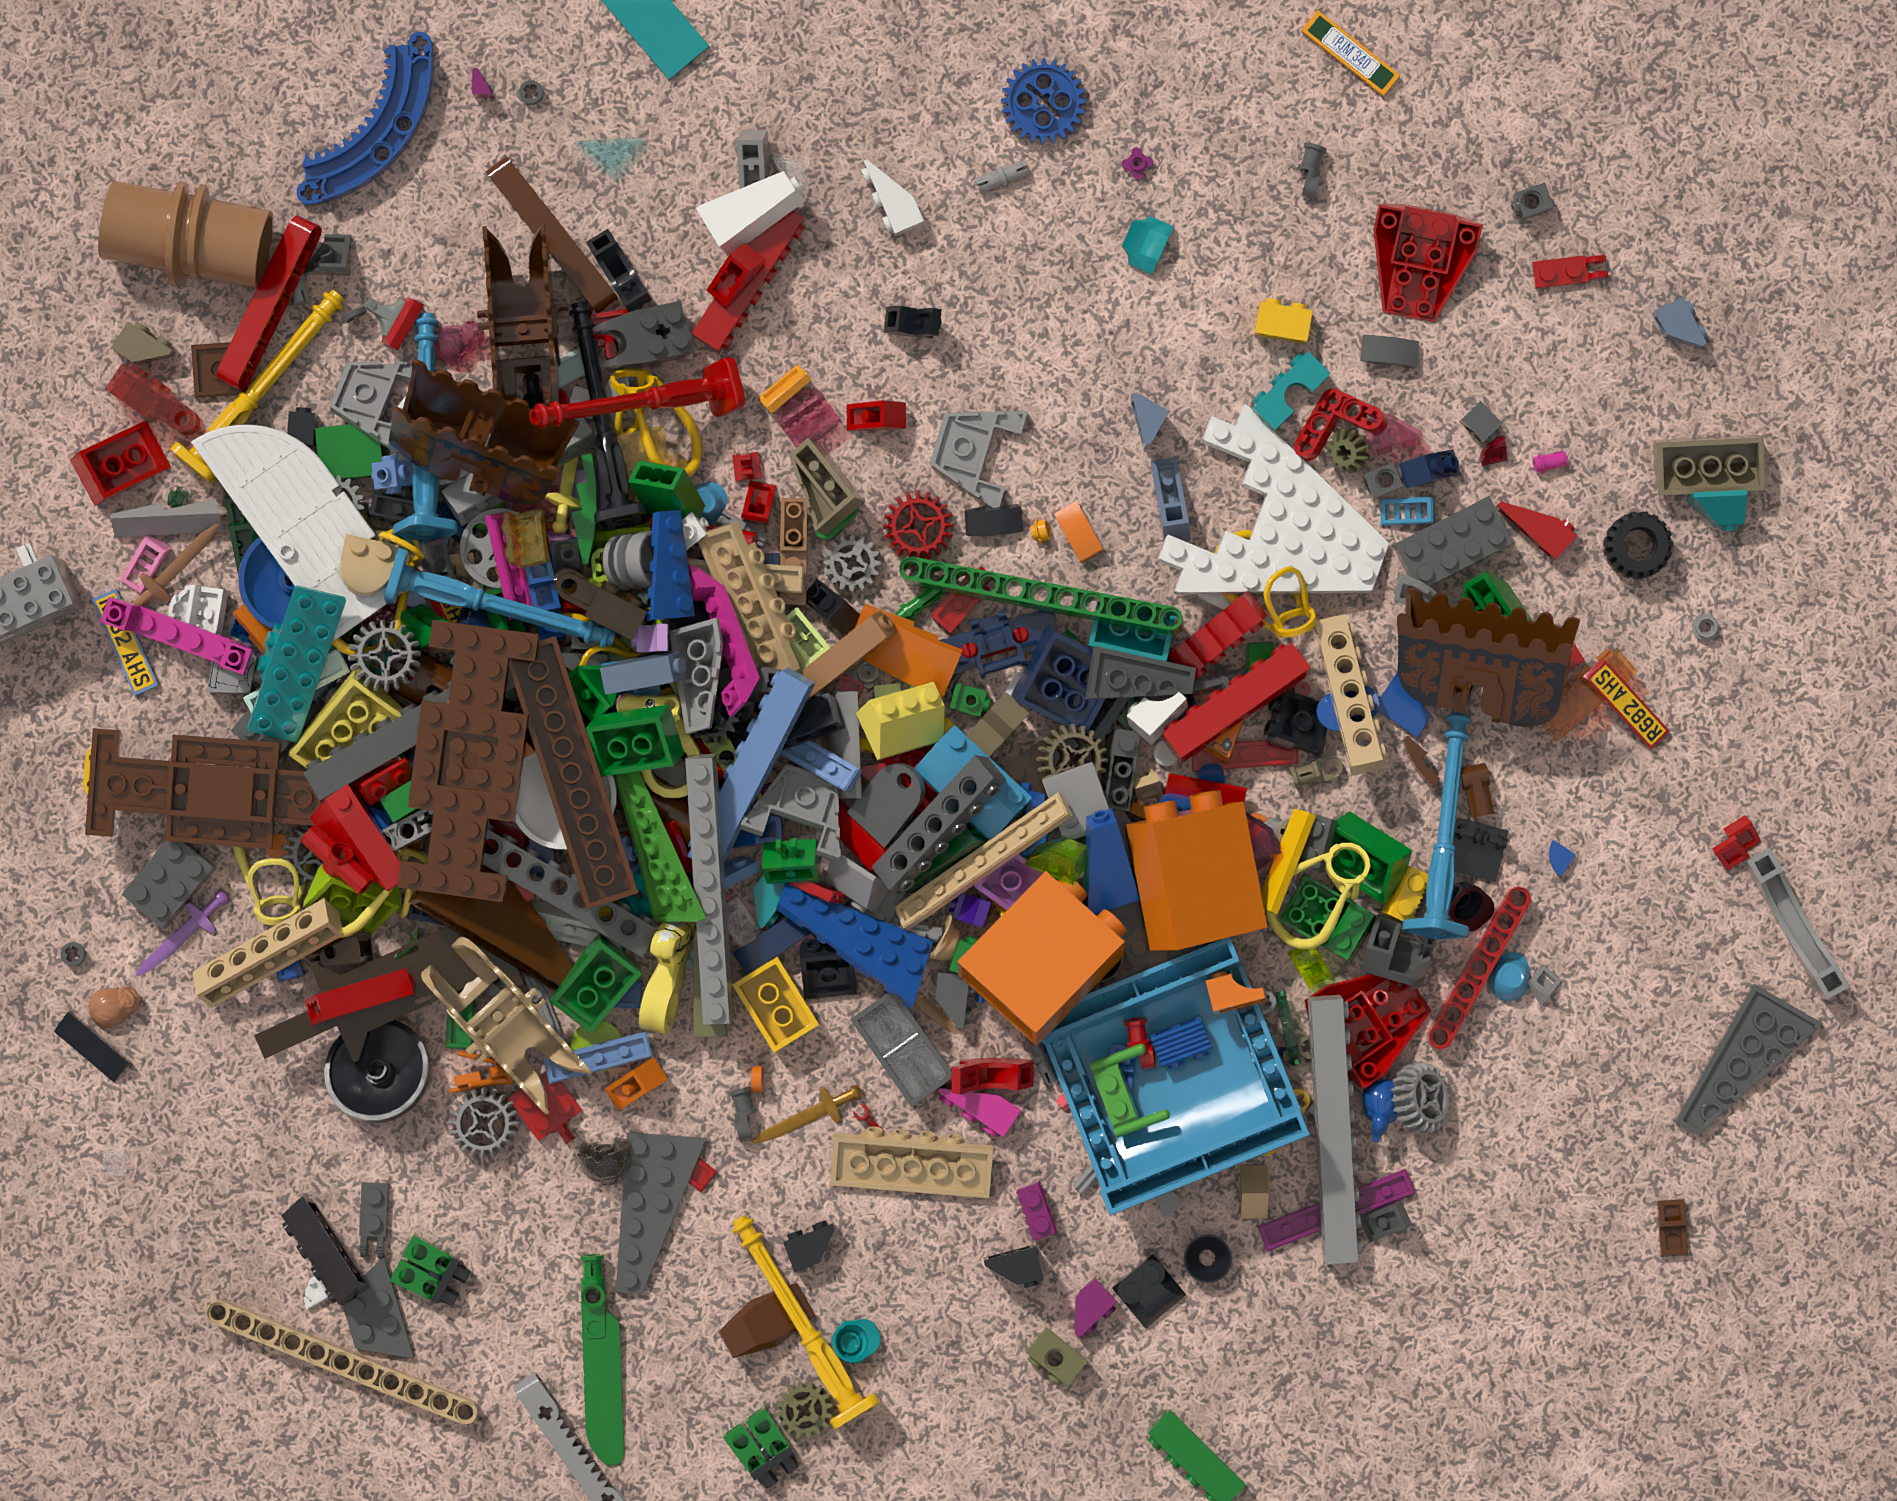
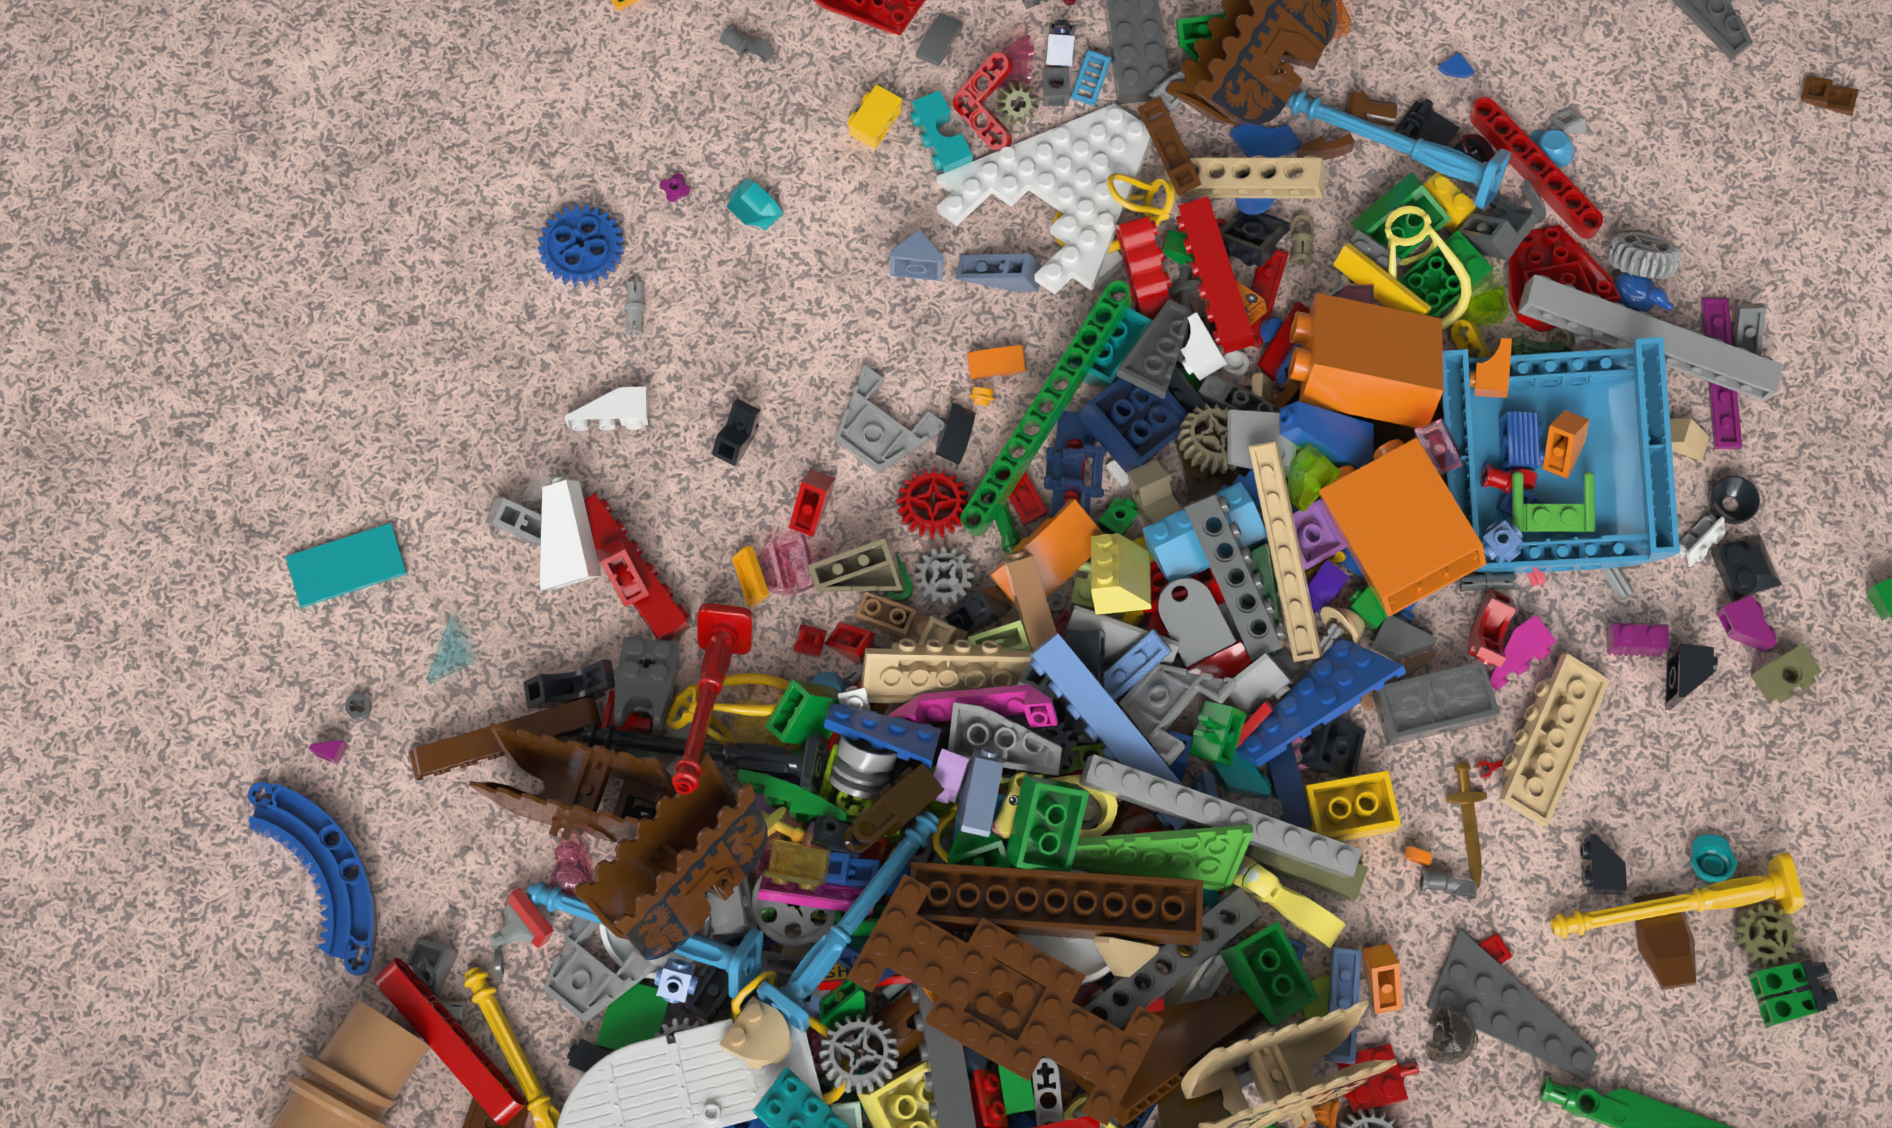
camera: 70 degrees left, 15 degrees down
none -> tan slope [1094,936,1159,977]
none -> reddish brown slope [1137,96,1202,196]
none -> clear pink slope [1415,419,1463,475]
none -> yellow beam [1451,320,1490,358]
none -> medium blue brick [1482,520,1523,565]
none -> orange slope [1542,410,1589,479]
none -> white hinge [1676,514,1725,567]

